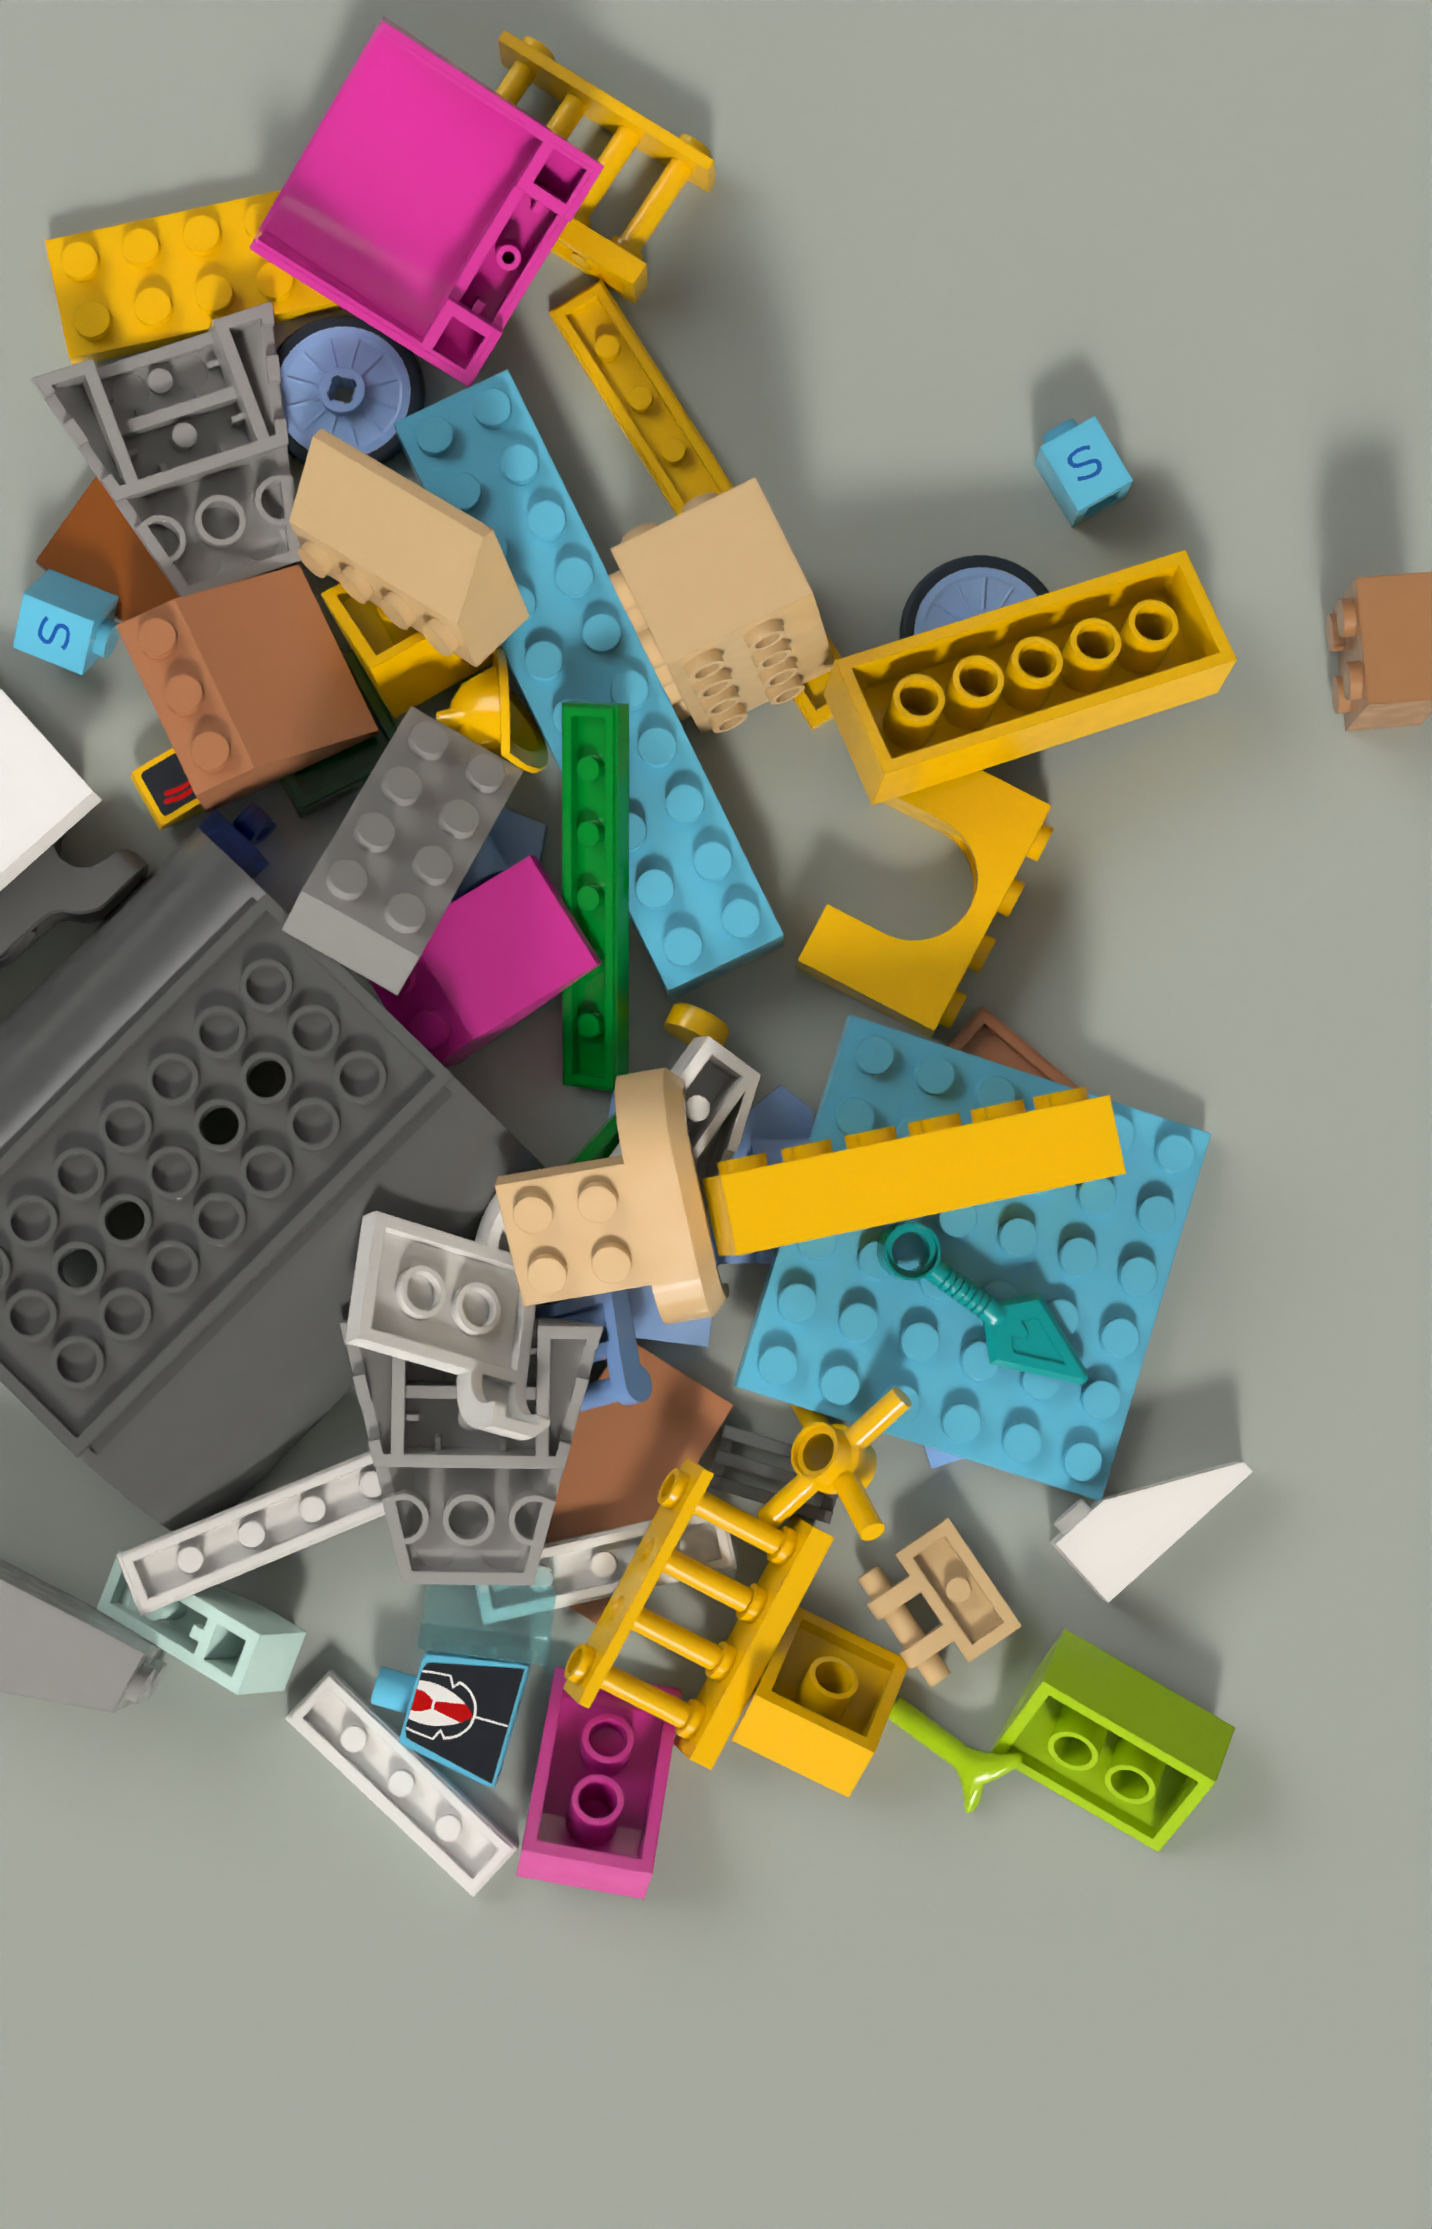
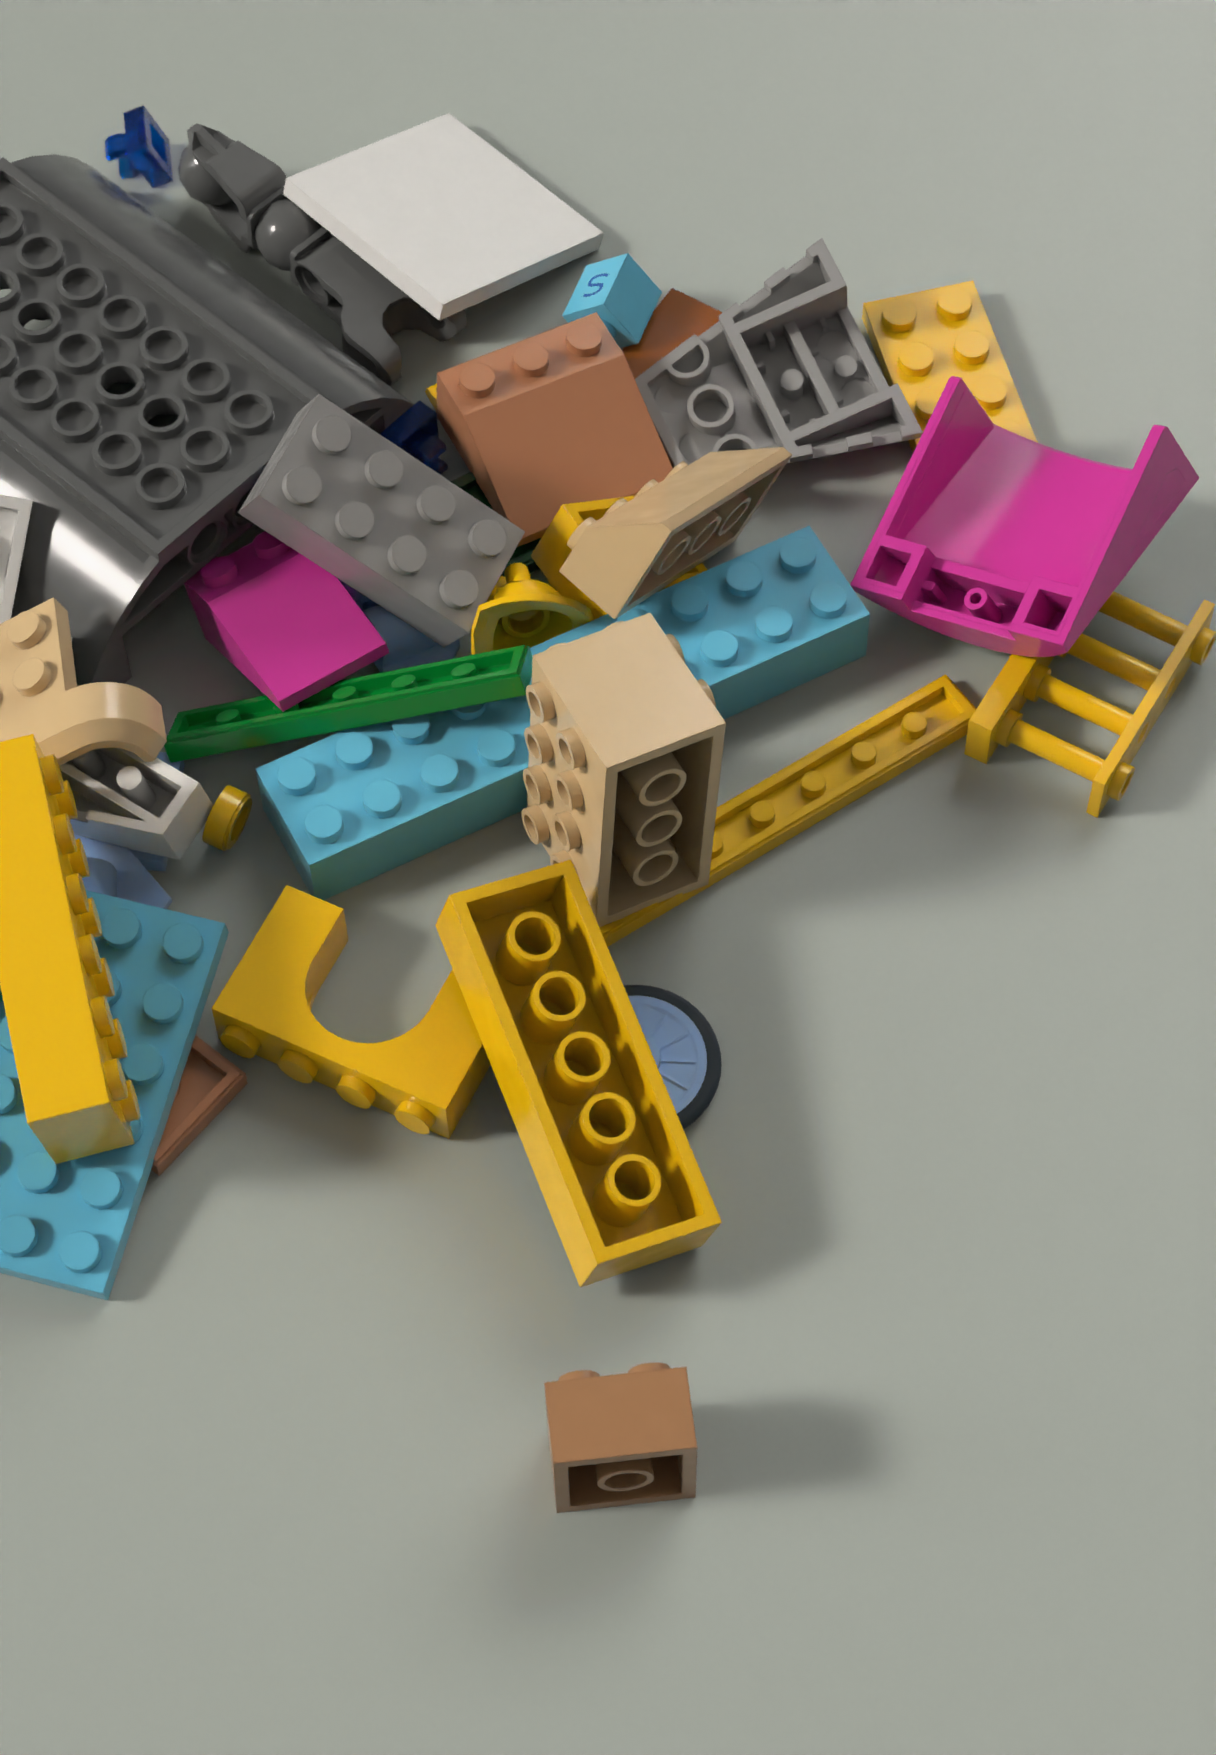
camera: 85 degrees right, 25 degrees down
light blue wheel [276,315,425,465] -> none
medium azure brick [1035,416,1133,528] -> none

